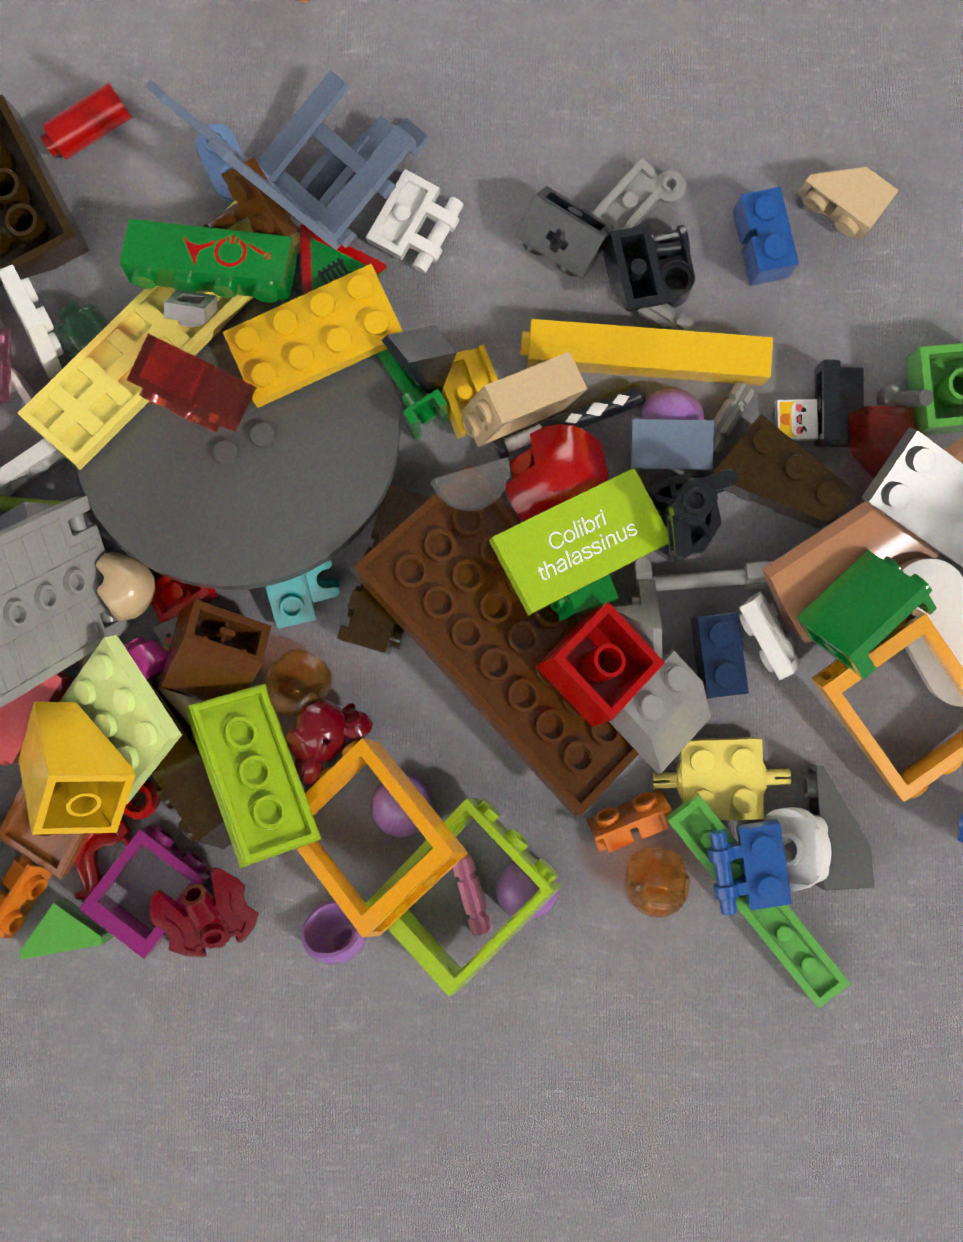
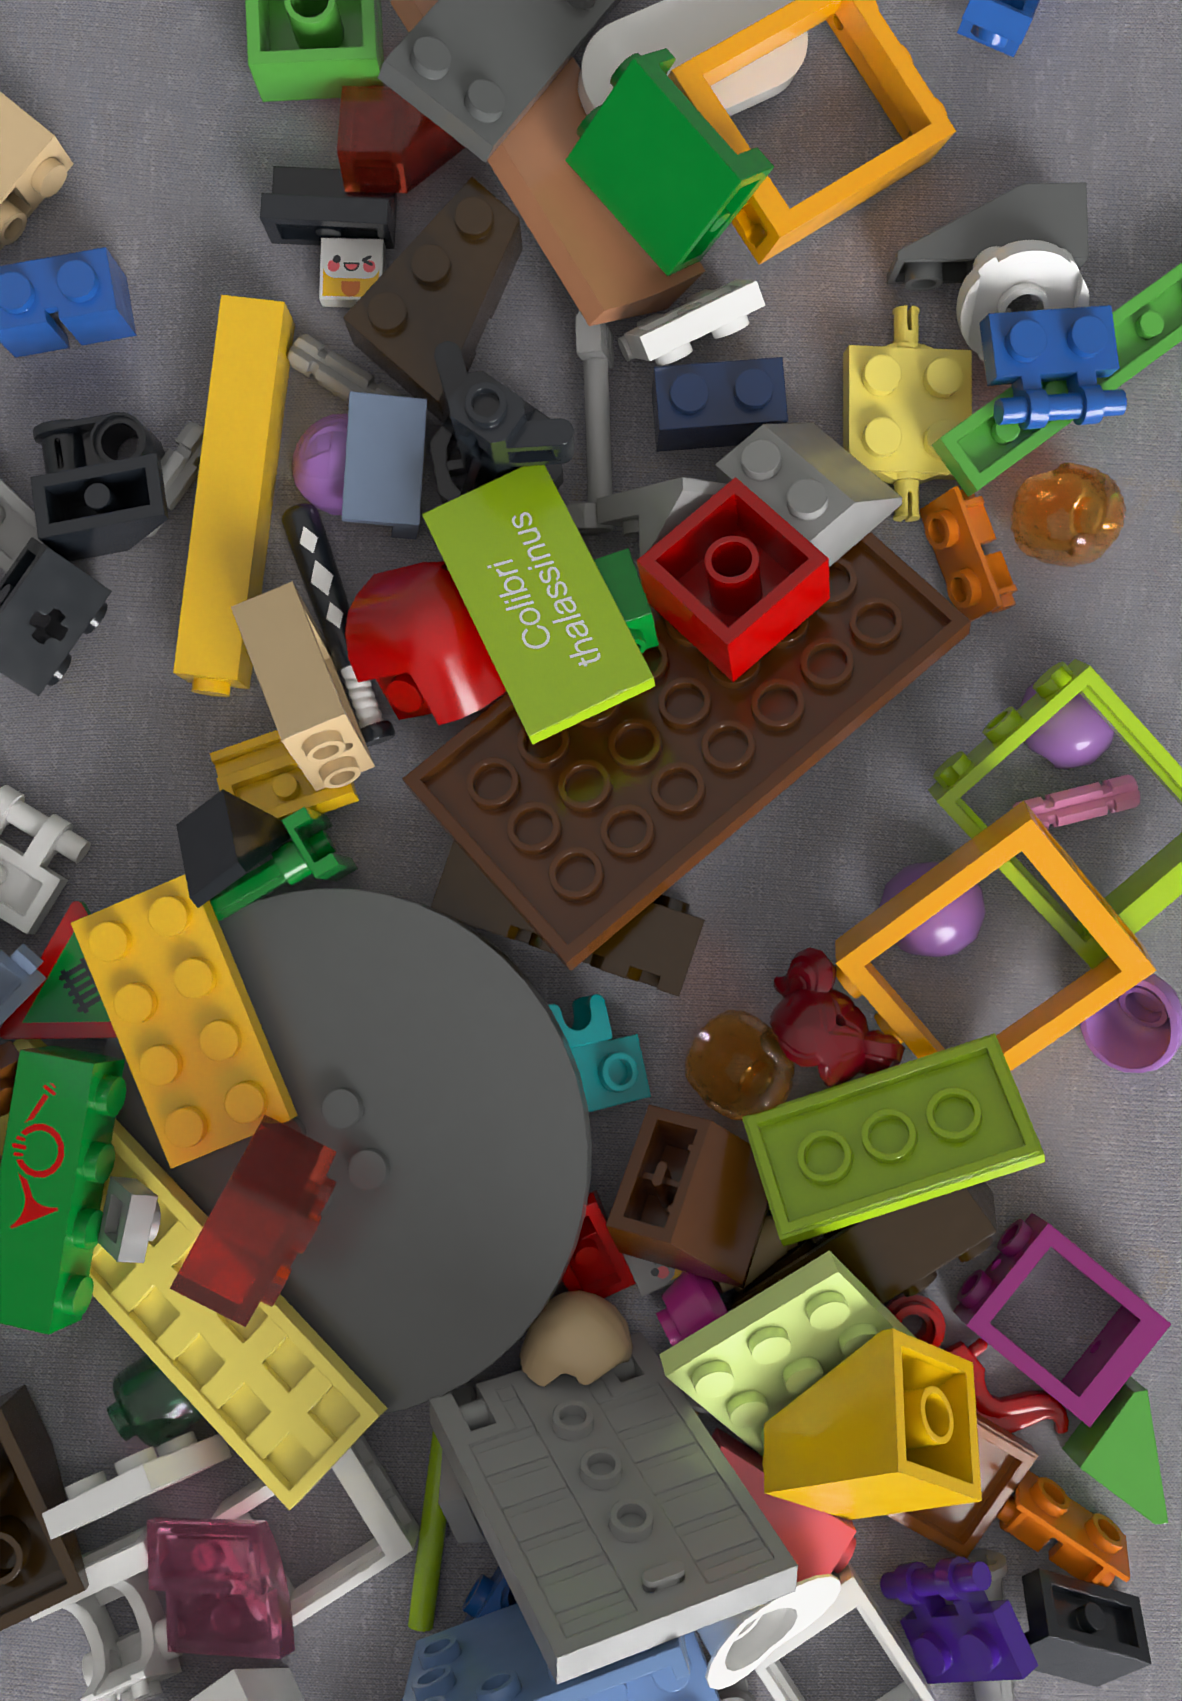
camera: 85 degrees left, 0 degrees up
dark red piece [150,867,259,957] -> none
clear tile [430,457,510,511] -> none
dark grey bar [876,383,934,416] -> none

